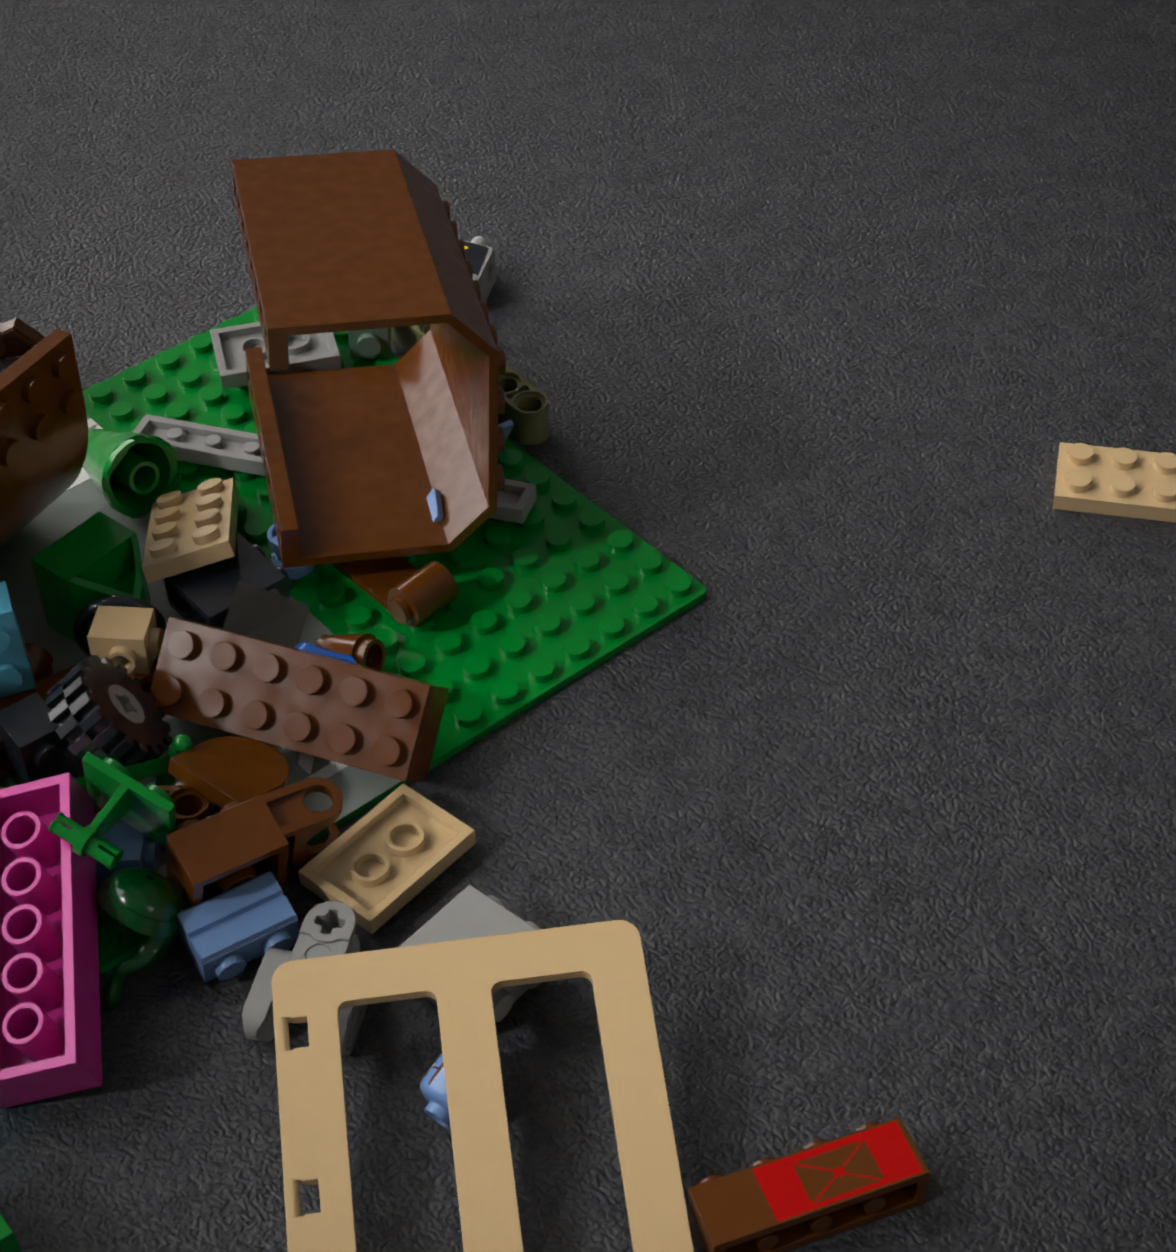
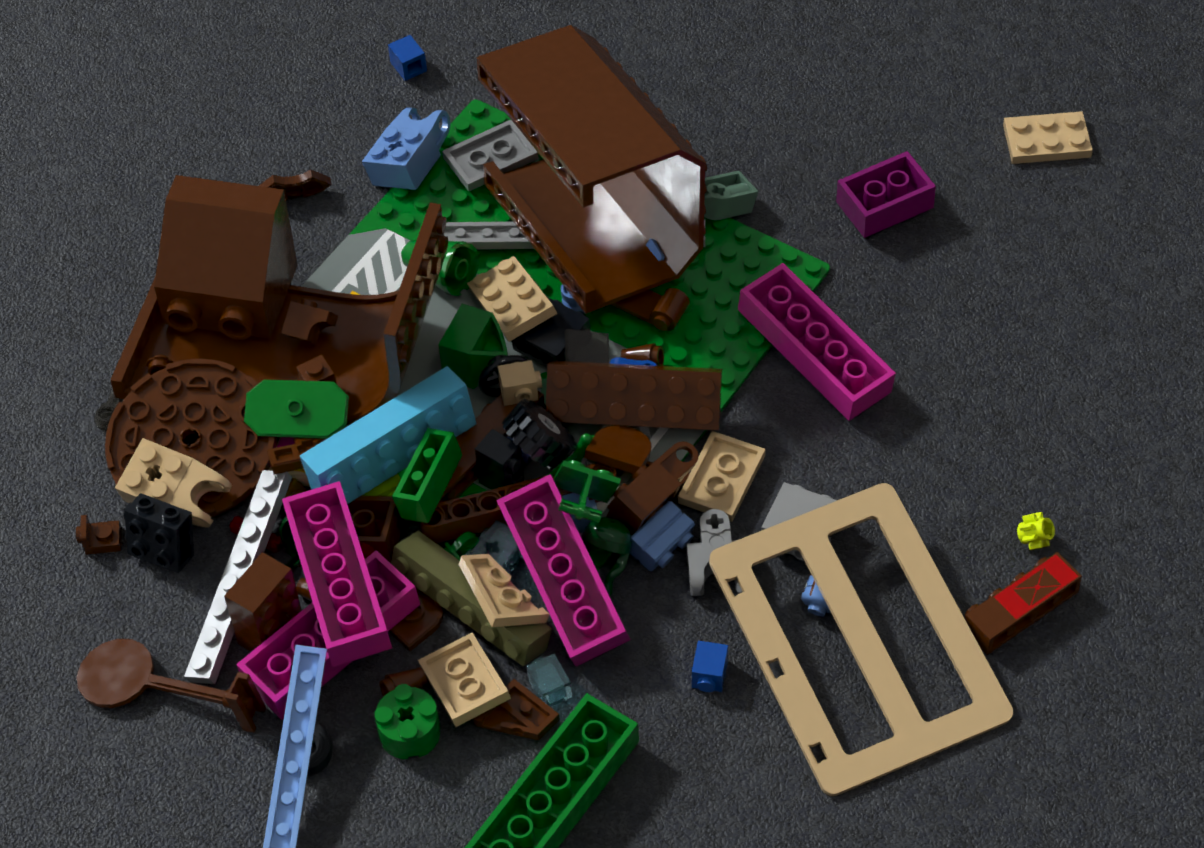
camera: 15 degrees left, 10 degrees up
none -> medium blue brick [362,107,450,190]
none -> blue brick [388,35,427,81]
none -> blue brick [692,641,728,692]
none -> sand green piece [704,171,758,220]
none -> dark pink brick [738,263,896,421]
none -> magenta brick [836,151,936,238]
none -> neon yellow gear [1017,512,1055,550]

